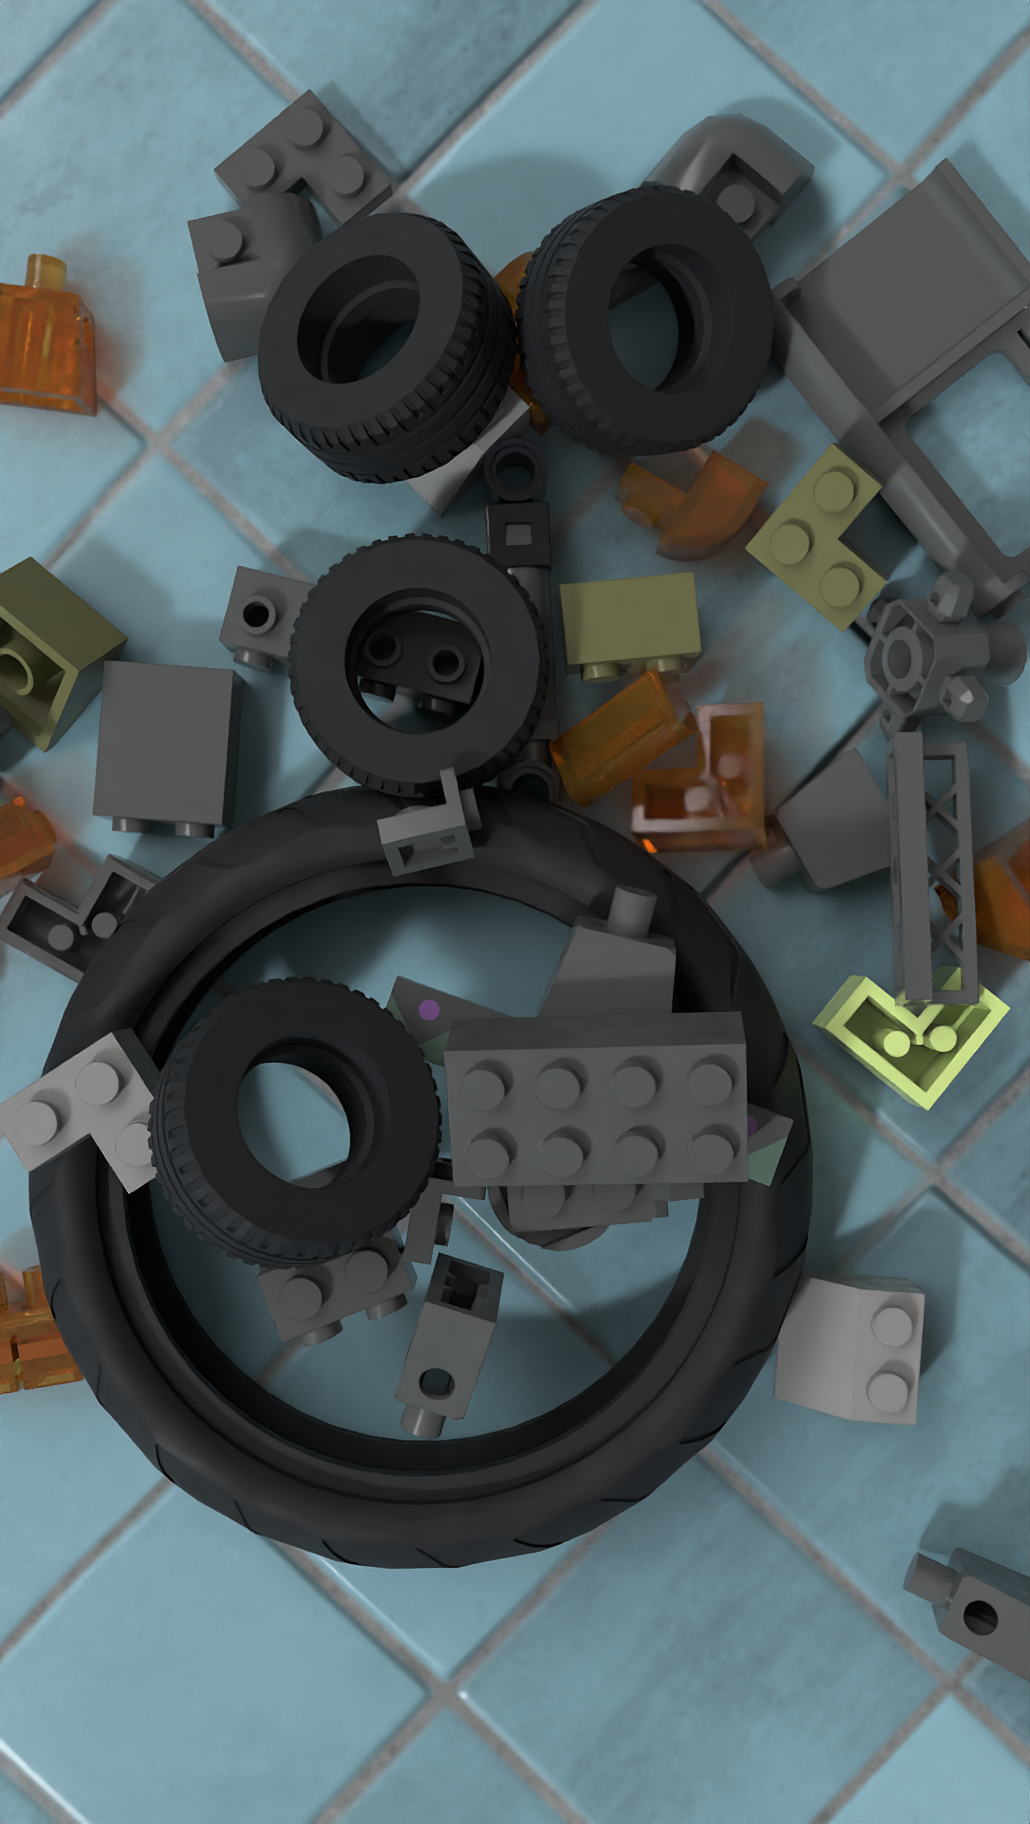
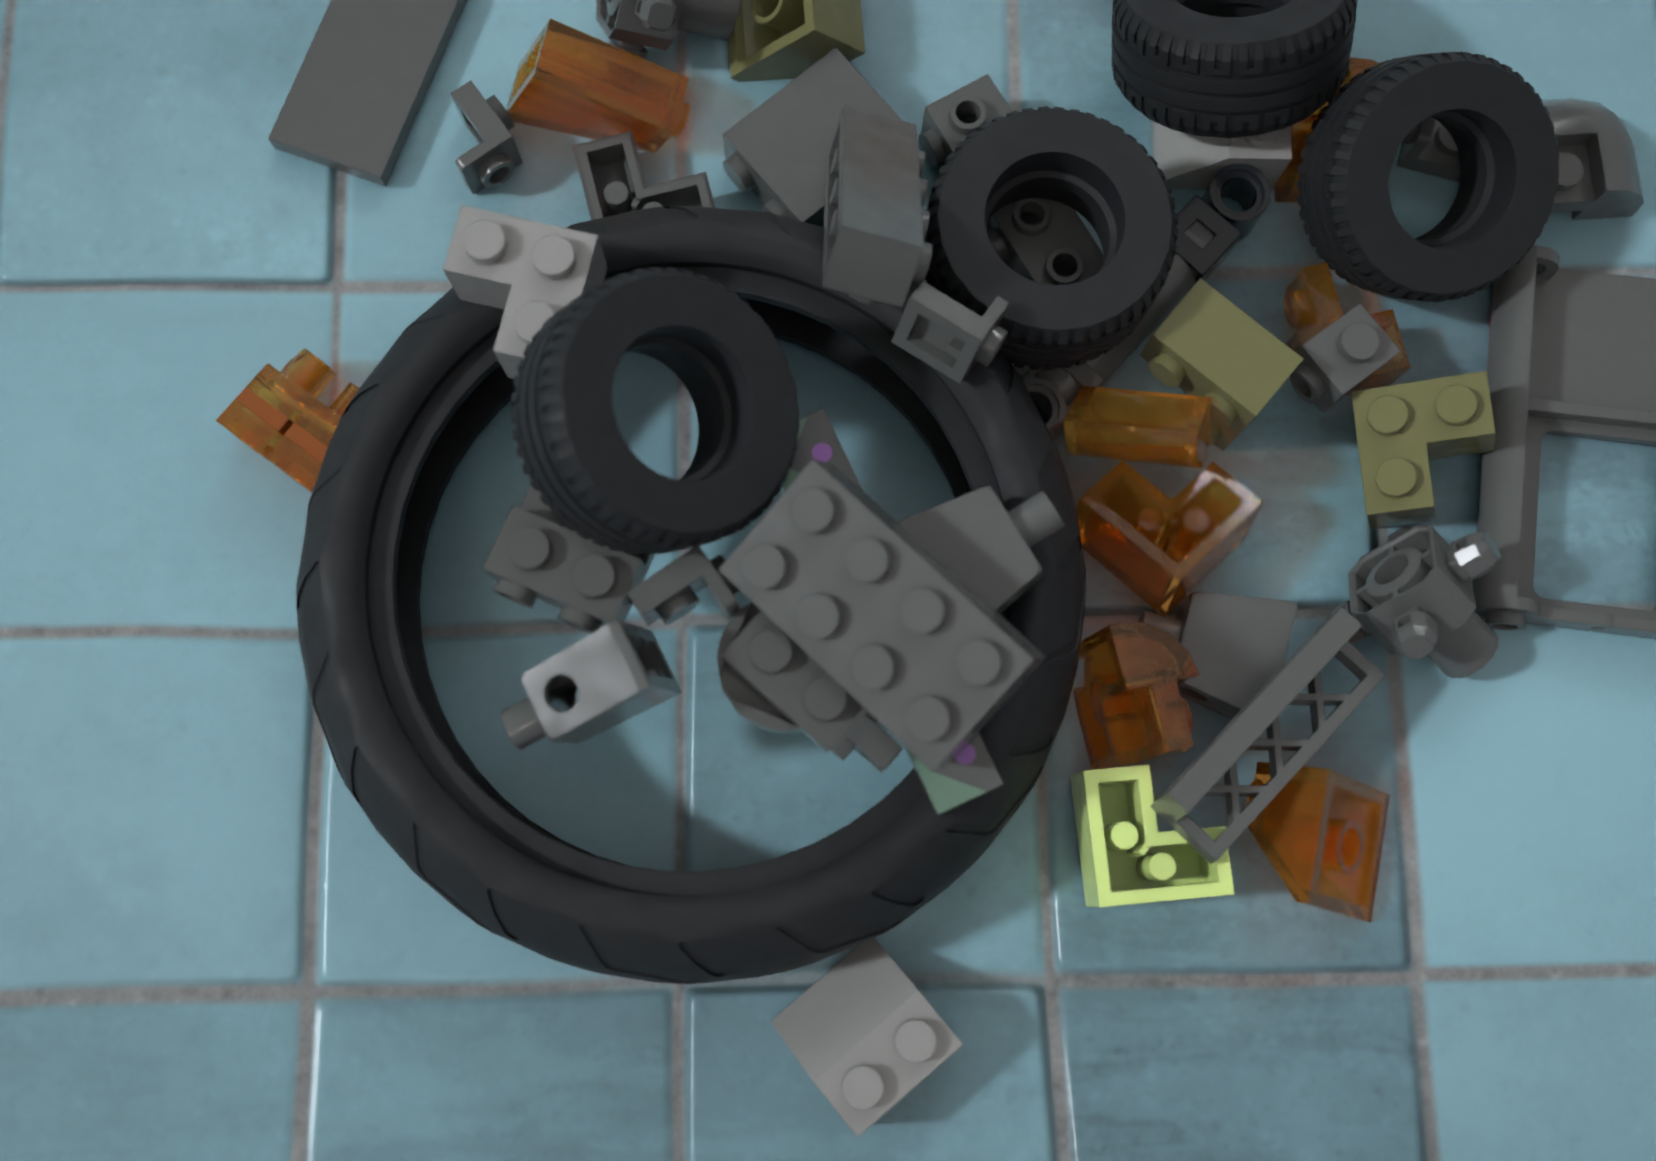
camera: 40 degrees right, 10 degrees down
none -> dark grey brick [822,104,932,308]
none -> clear orange brick [1073,622,1200,770]
none -> dark grey bracket [1289,303,1401,412]

